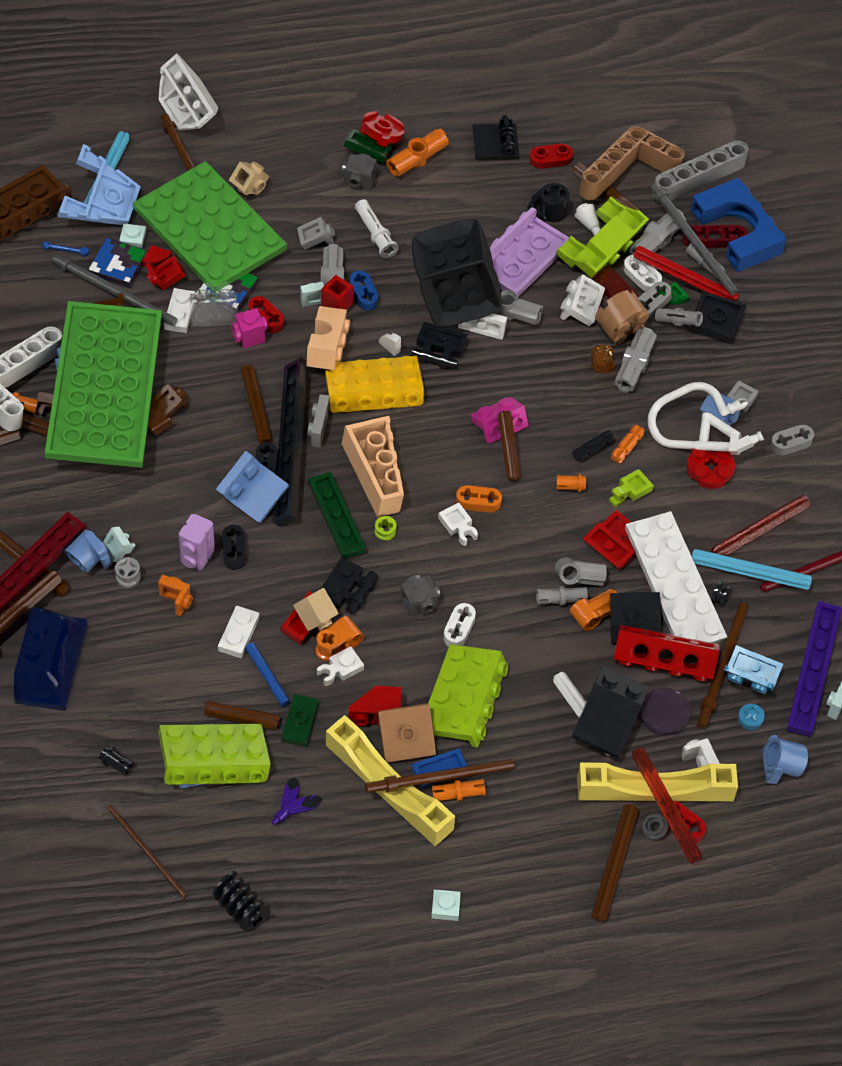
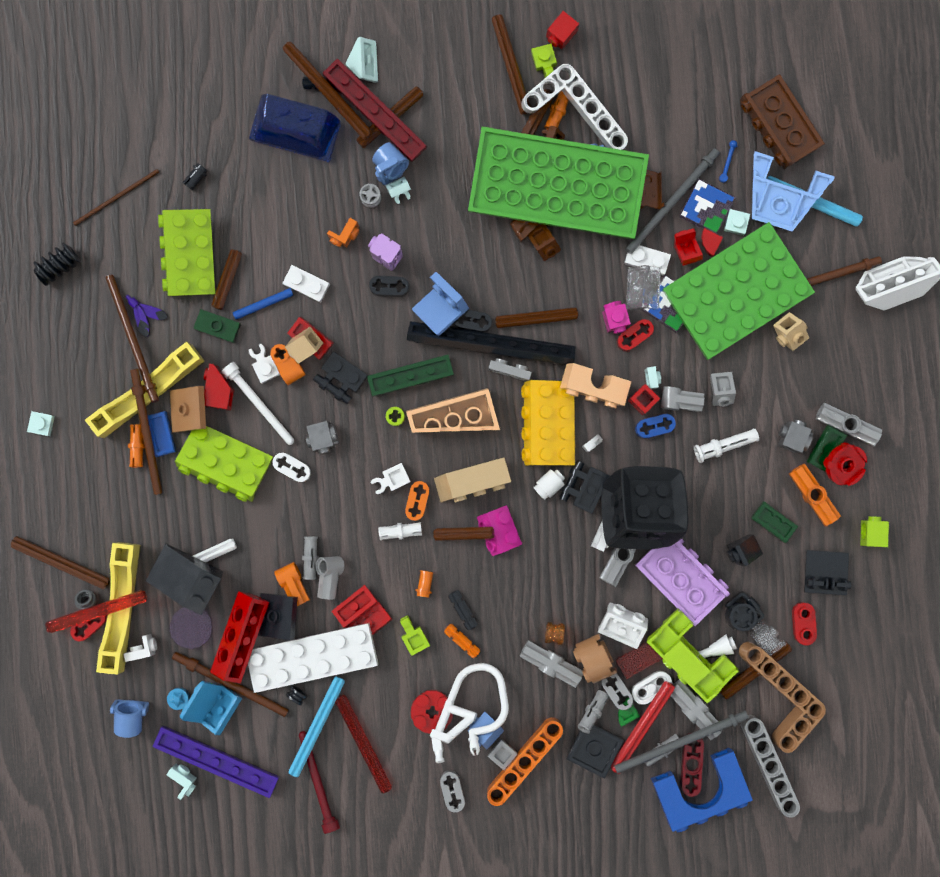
camera: 100 degrees right, 30 degrees up
none -> reddish brown bar [105,275,159,403]
none -> white piece [221,362,294,445]
none -> white pin [378,522,422,540]
none -> tan wedge [434,458,511,502]
none -> orange beam [487,717,563,806]
none -> white brick [533,469,565,500]
none -> black slope [727,534,763,566]
none -> clear brick [749,621,786,656]
none -> dark green plate [751,501,798,544]
none -> light grey piece [816,403,882,447]
none -> lime brick [860,516,889,547]

